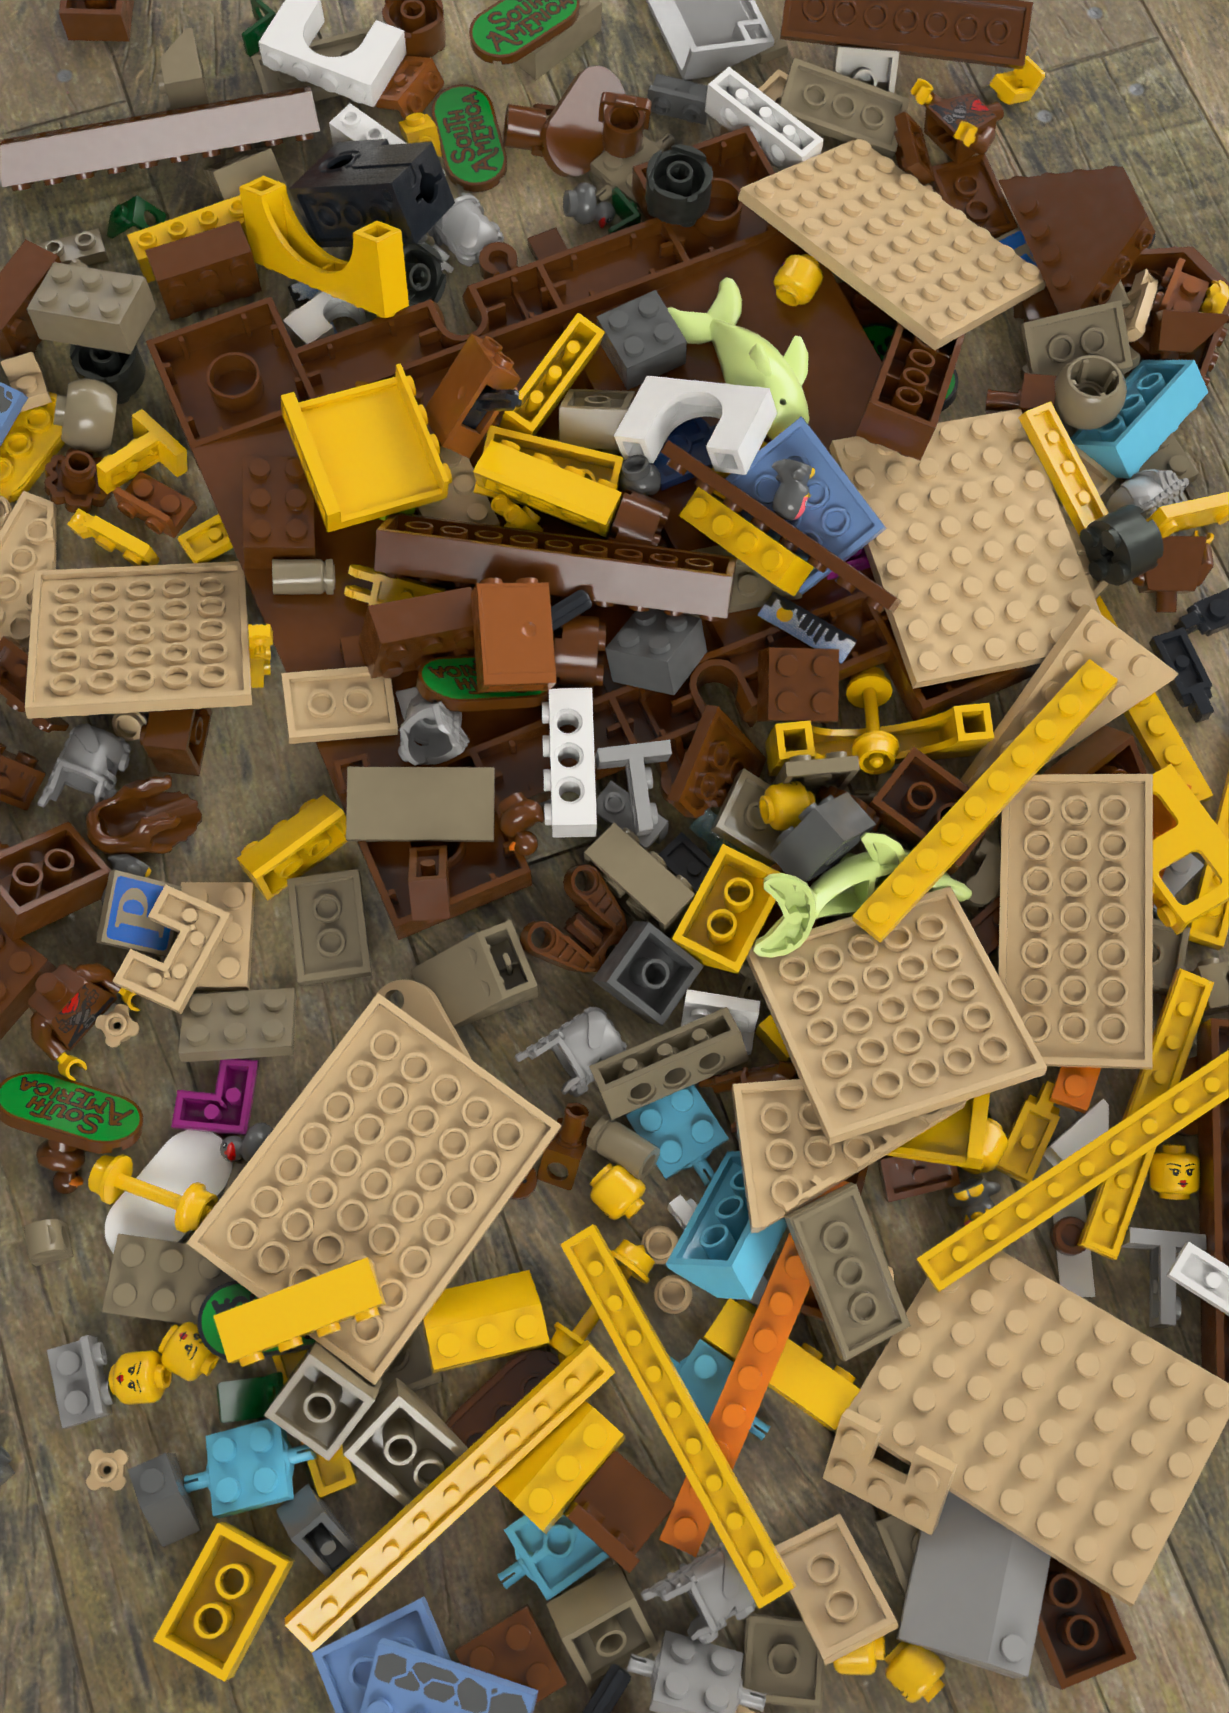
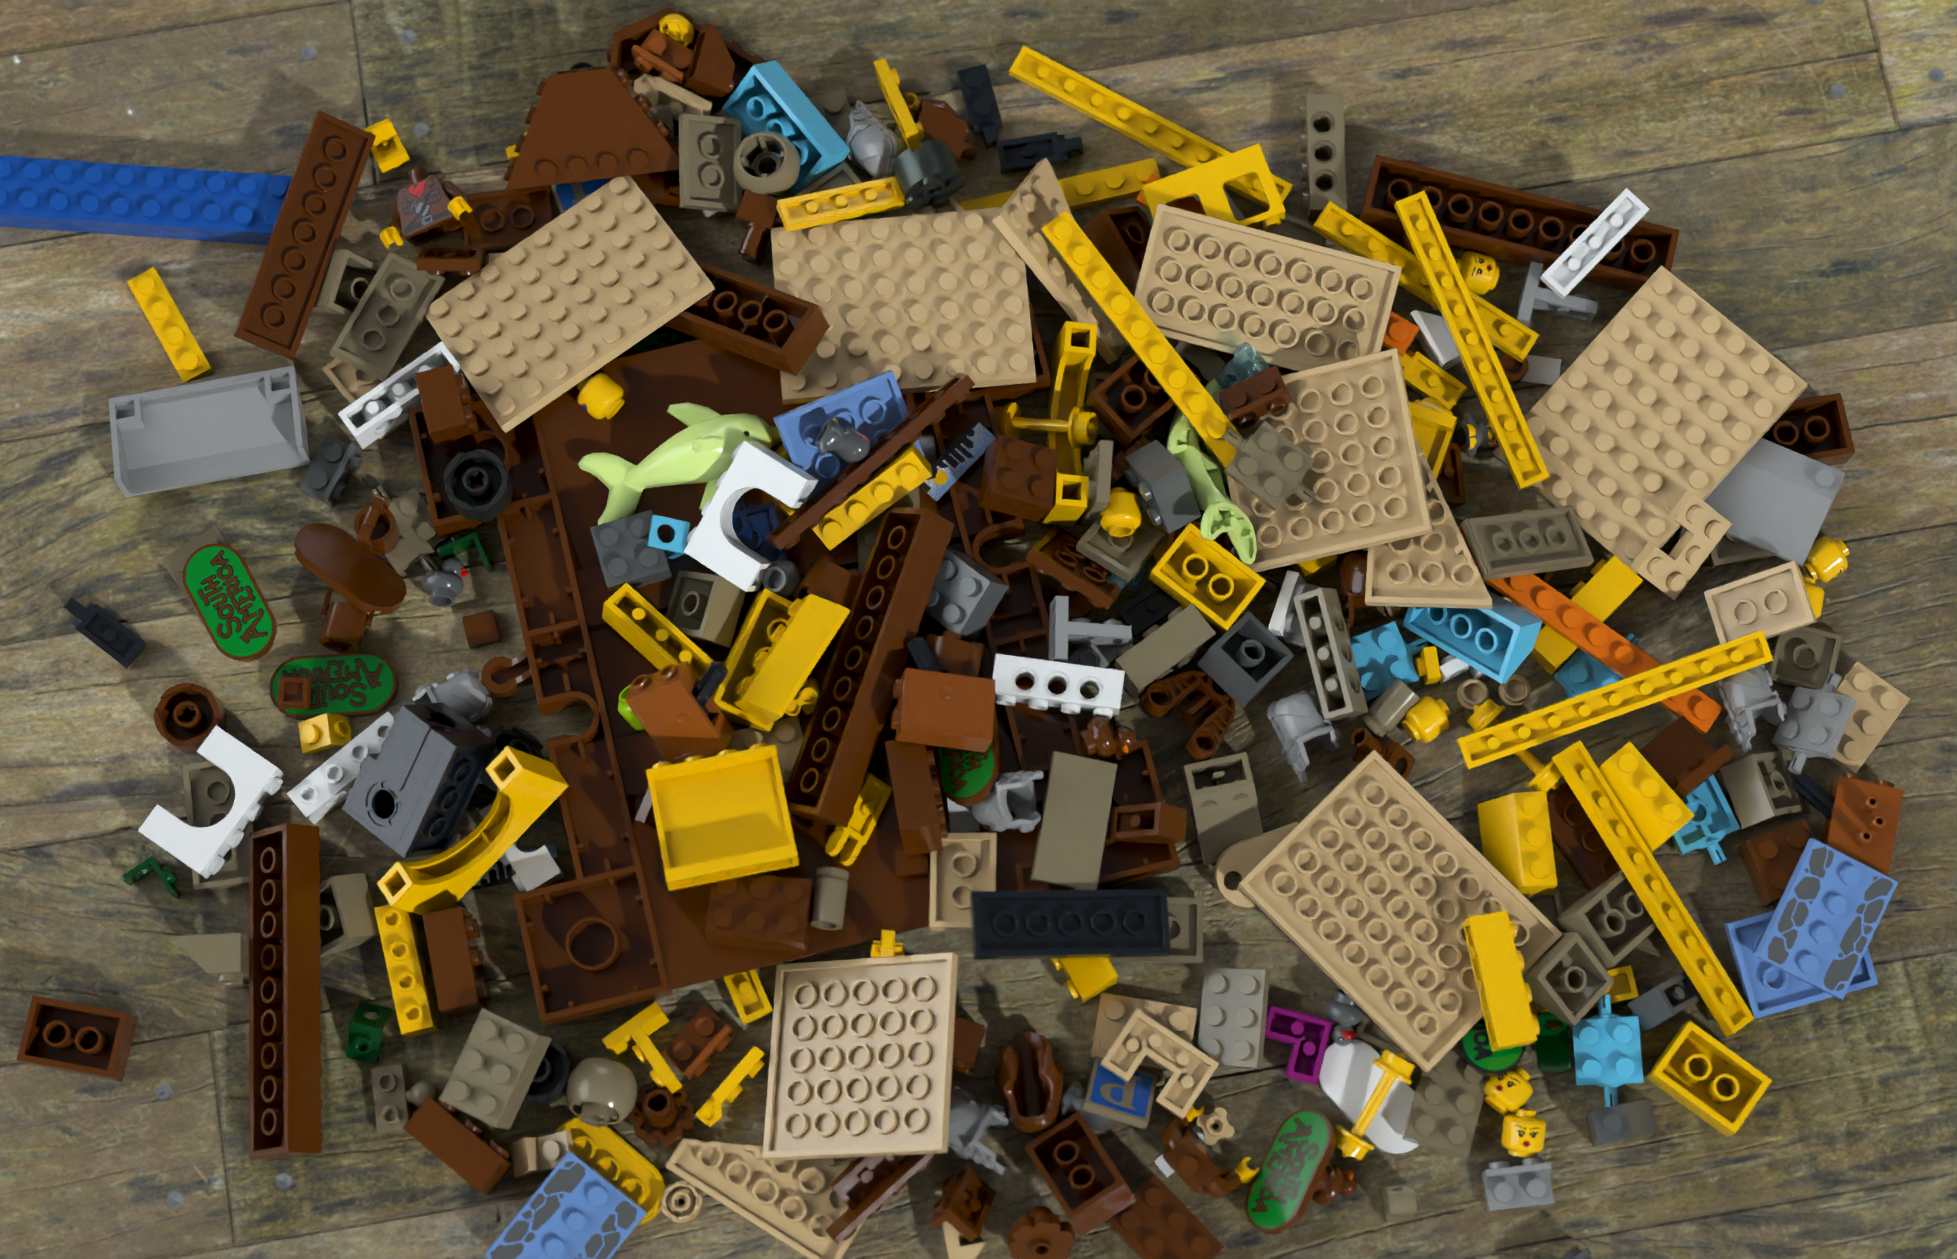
camera: 75 degrees left, 5 degrees up
tan plate [86,1449,129,1491] -> none
dark orange bracket [376,56,444,120] -> none
none -> reddish brown tile [277,676,313,710]
none -> reddish brown brick [415,364,479,452]
none -> medium azure bracket [647,515,690,559]
none -> black plate [970,889,1171,960]
none -> clear light blue plate [1215,342,1269,390]
none -> reddish brown bracket [1219,365,1293,429]
none -> dark tan plate [1222,421,1317,512]
none -> yellow plate [1416,646,1441,686]

